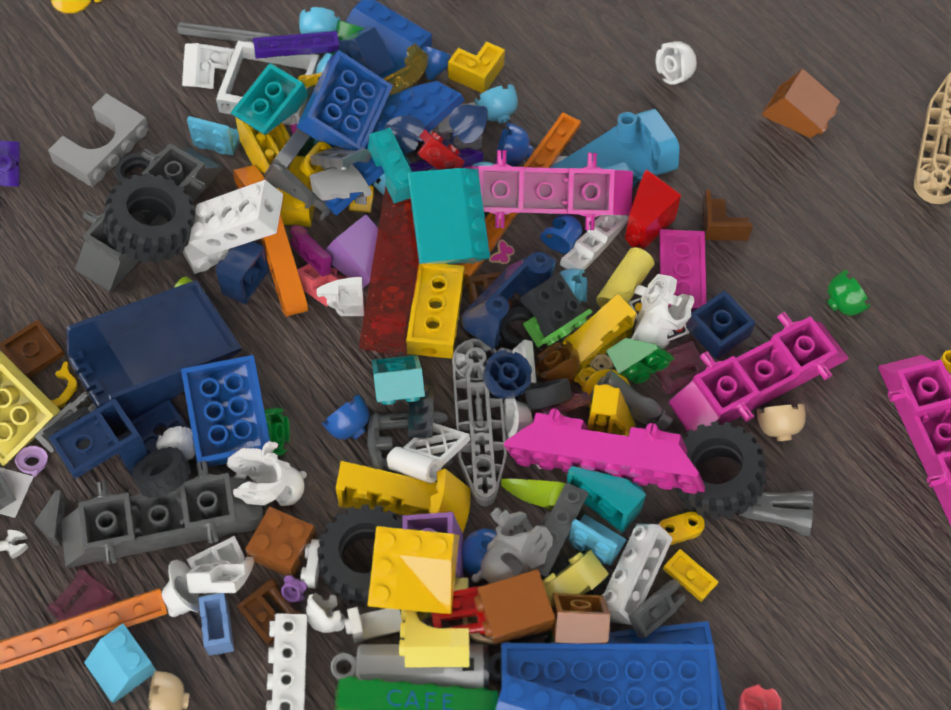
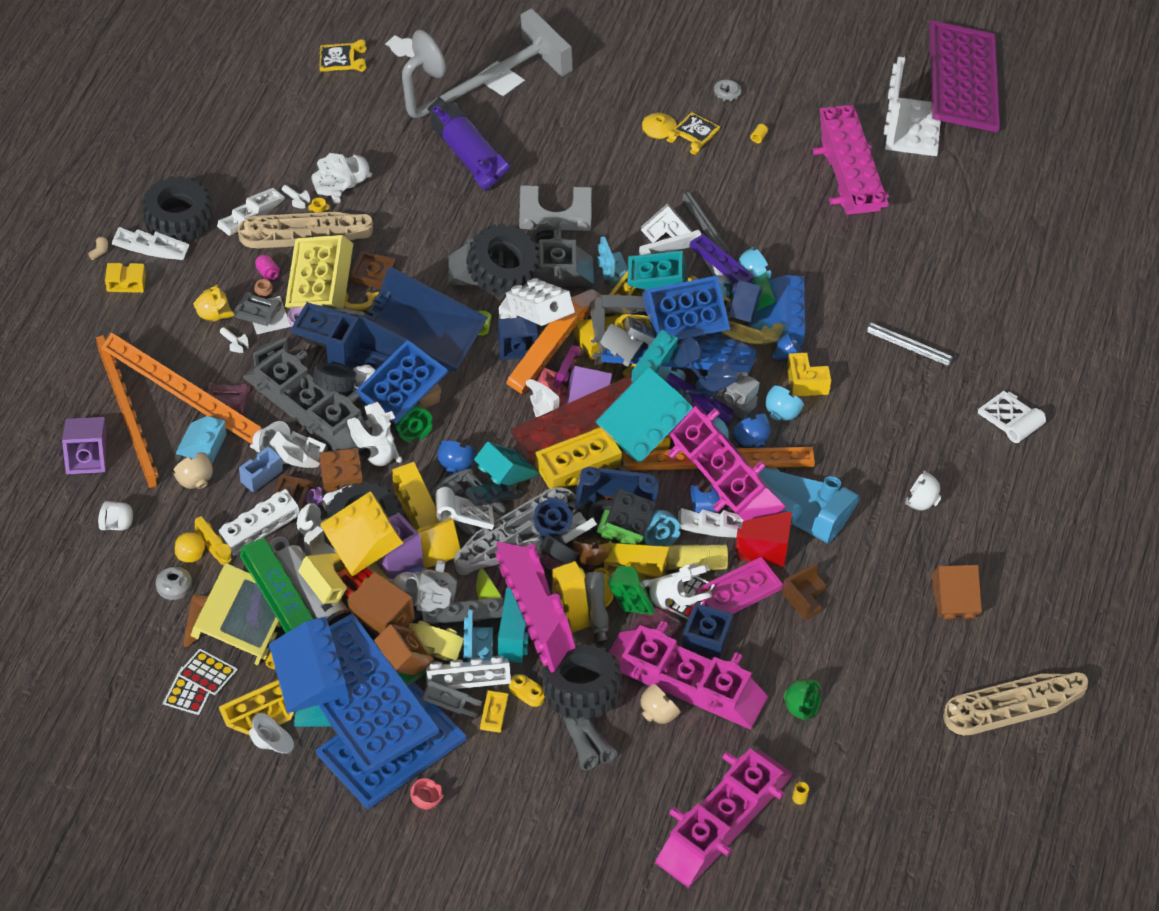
camera: 55 degrees right, 10 degrees down
red bracket [418,129,465,170] -> none
dark pink sticker [489,239,515,264] -> none

